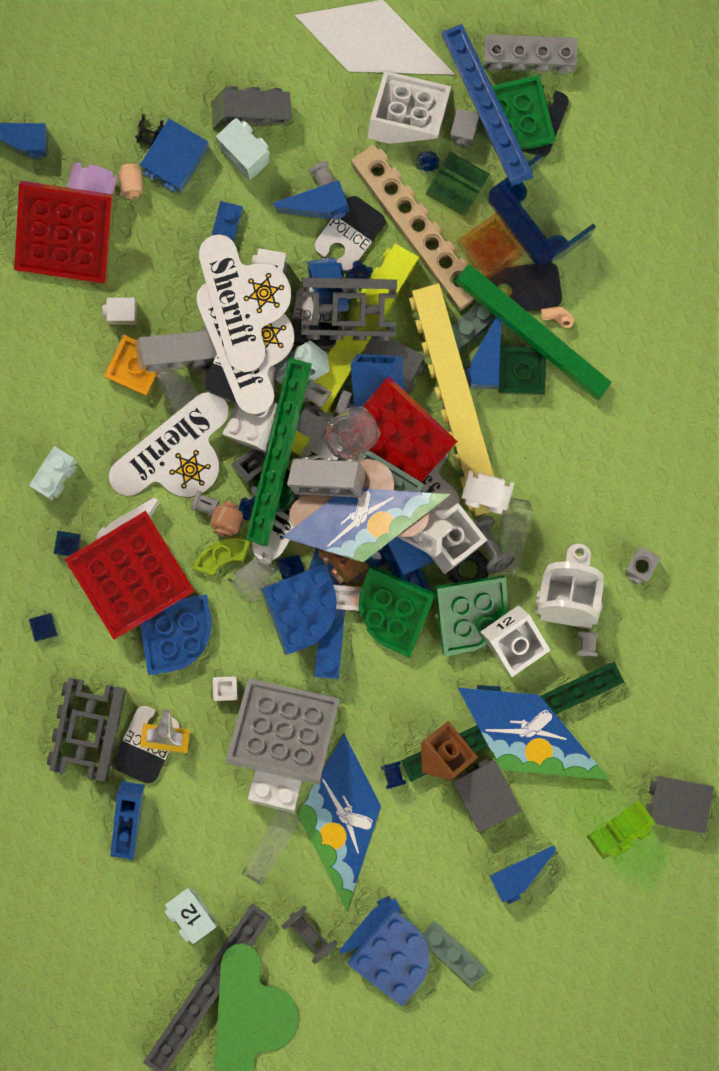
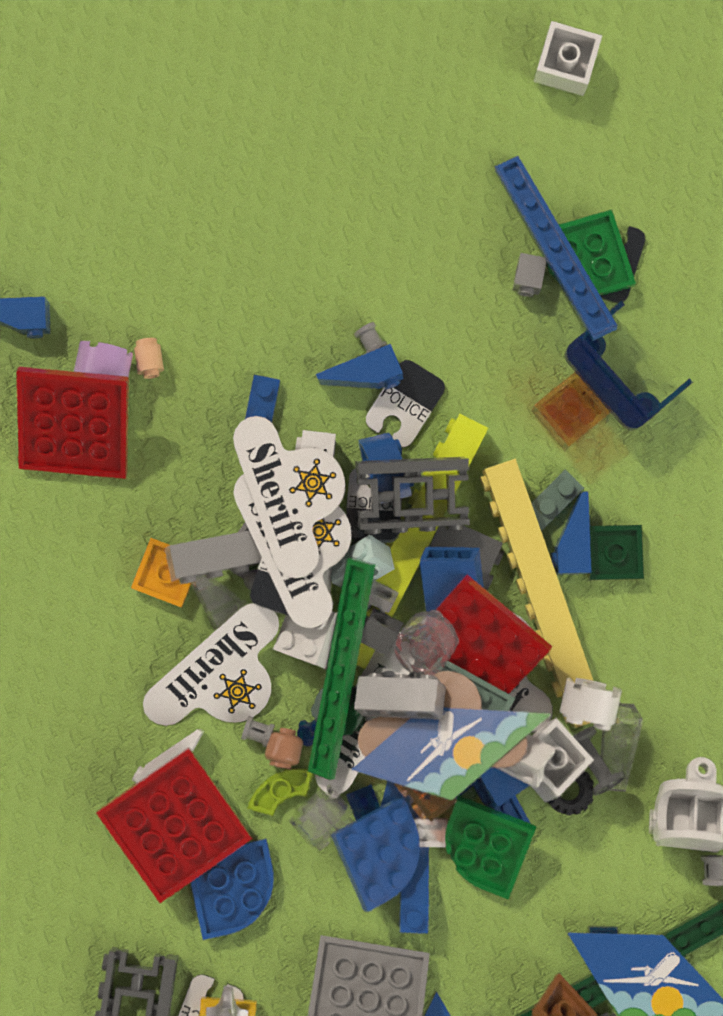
camera: 15 degrees left, 0 degrees up
light aqua brick [29,446,77,501] -> none
clear blue plate [29,613,58,642] -> none
plate [53,531,81,557] -> none
white brick [103,298,137,325] -> none
black piece [135,114,164,147] -> none
blue brick [140,118,210,193] -> none
dark grey wedge [211,86,291,129] -> none
white plate [213,676,238,701] -> none
light aqua brick [216,118,270,180] -> none
dark grey slope [231,449,266,486] -> none
white sticker [295,0,455,75] -> none
light grey plate [335,390,354,418] -> none
clear blue plate [346,260,373,279] -> none
tan brick [351,144,476,312] -> none
white slope [367,71,451,144] -> none
plate [416,151,440,171] -> none
clear green slope [425,152,490,217] -> none
green plate [435,575,508,656] -> none
green tile [454,264,612,401] -> none
white brick [480,605,550,677] -> none
light grey brick [483,34,578,74] -> none
black piece [489,262,562,312] -> none
light nougat arm [541,307,574,328] -> none

